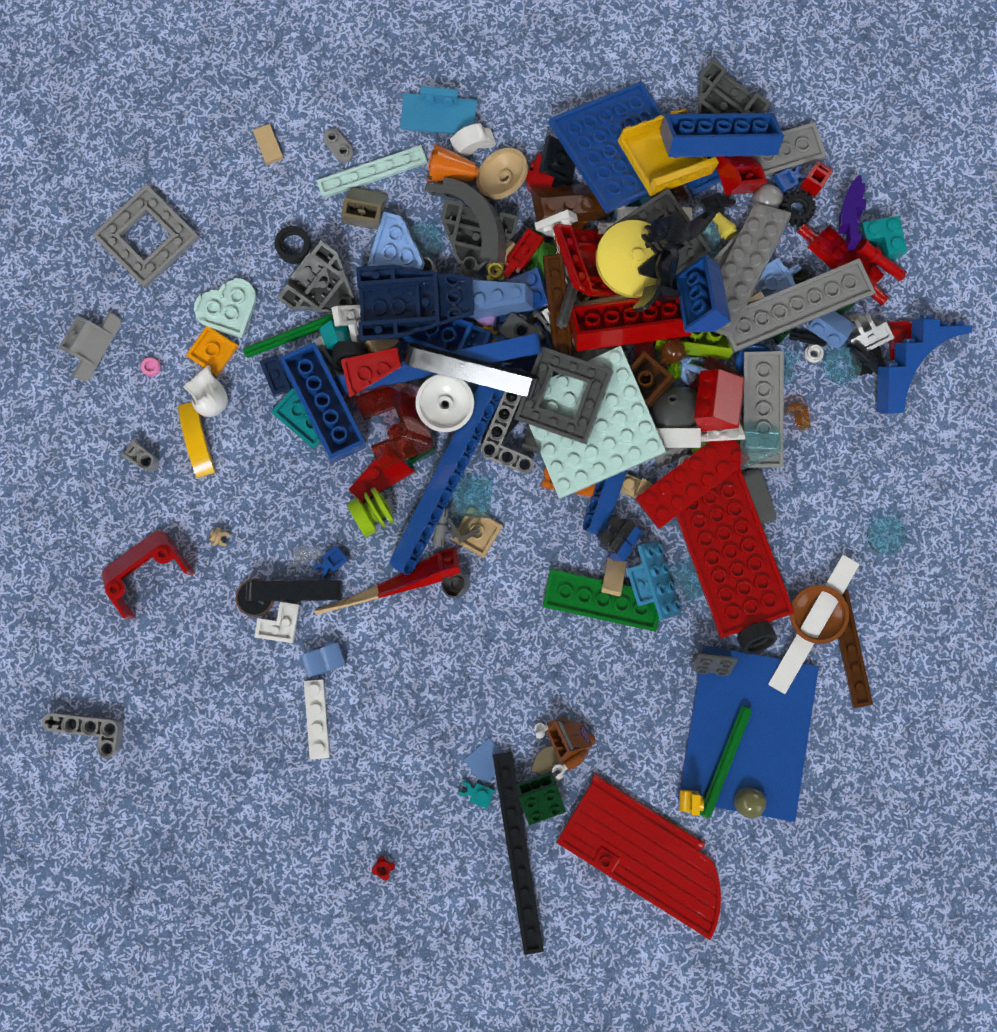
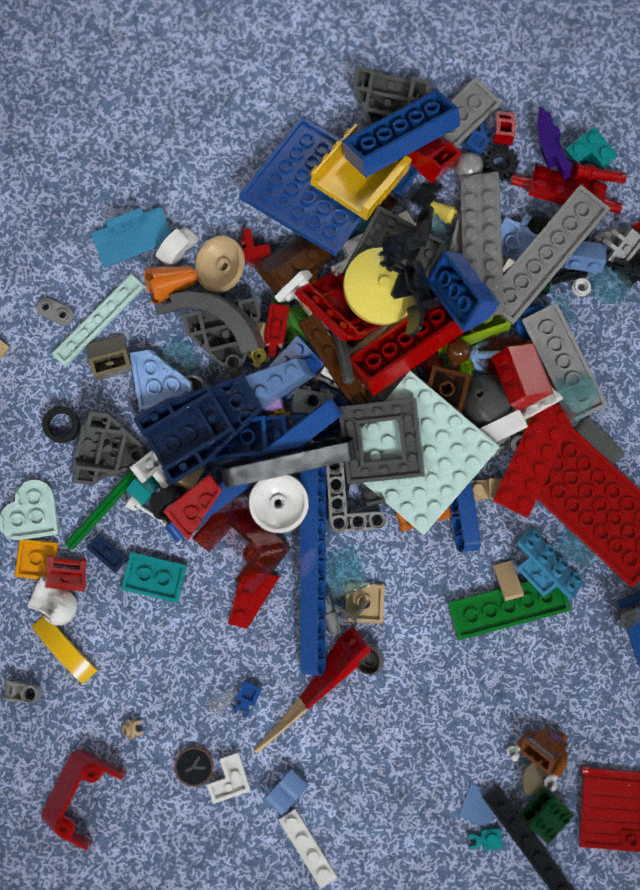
camera: 30 degrees left, 0 degrees up
black beam [246,580,342,602] -> none
blue brick [279,342,366,464] -> none
lime wheel [346,487,395,538] -> none
black plate [539,135,576,185] -> none
clear smoke hips [596,515,643,562] -> none
clear orange bracket [785,403,811,432] -> none
none -> red plate [45,555,86,592]

